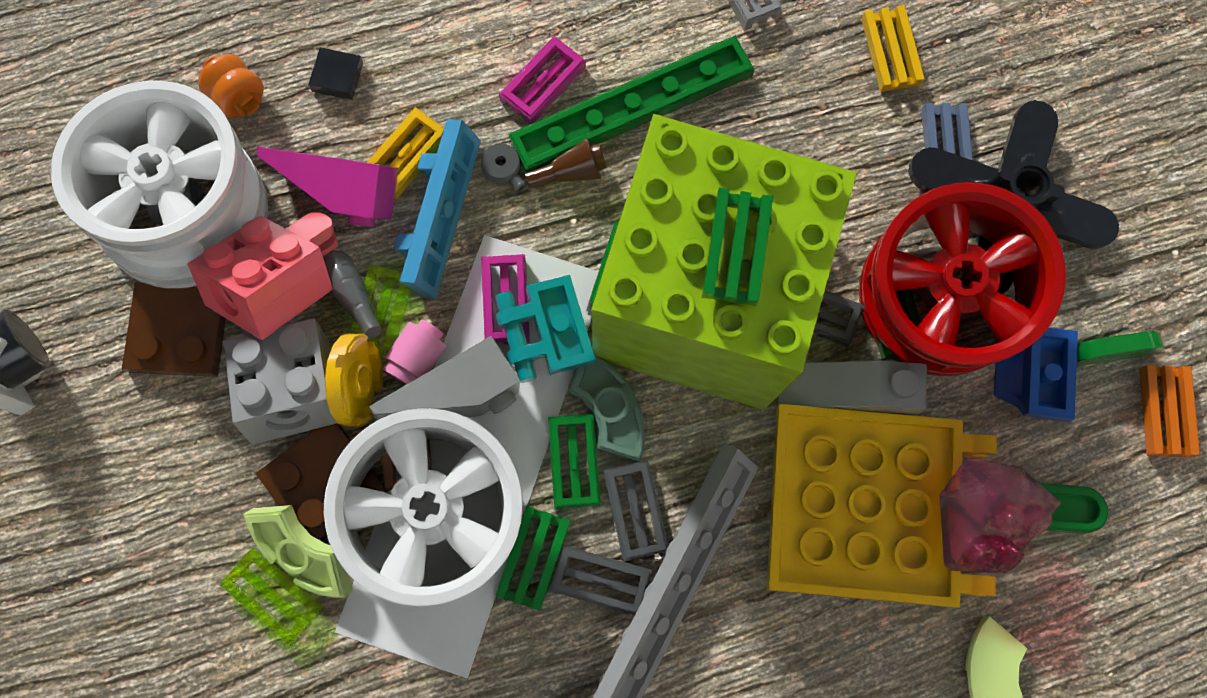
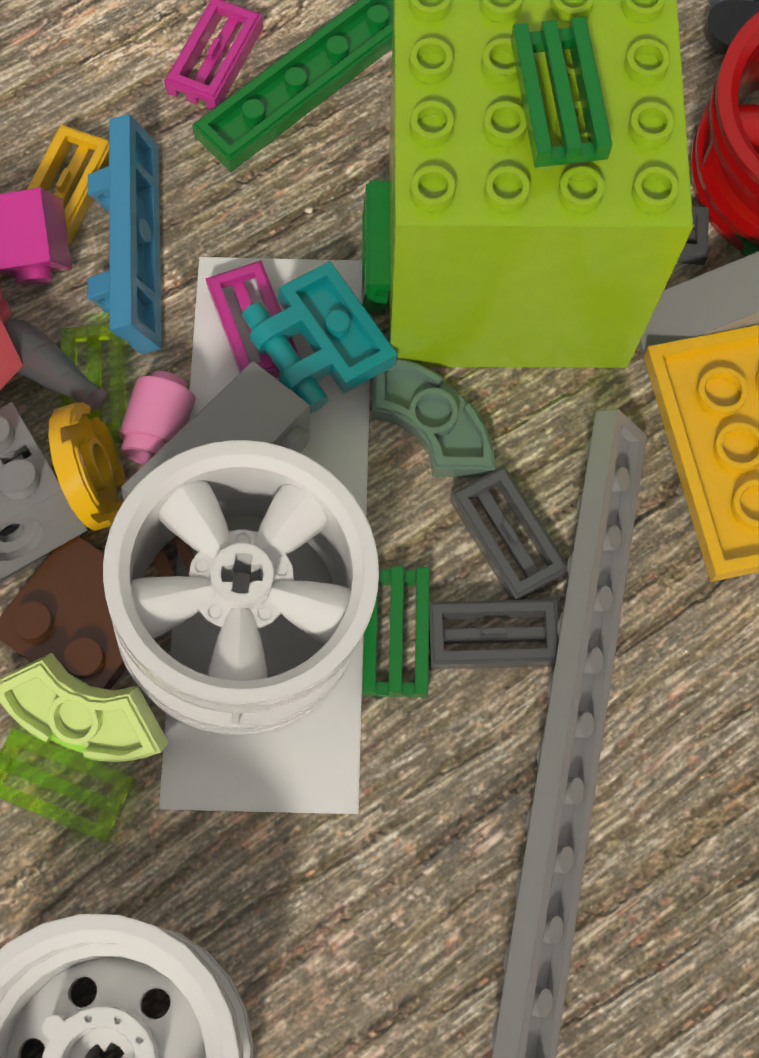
camera: 15 degrees left, 5 degrees down
dark grey piece [481,144,527,193] -> none
reddish brown cone [526,138,607,189] -> none
green tile [548,414,601,510] -> none

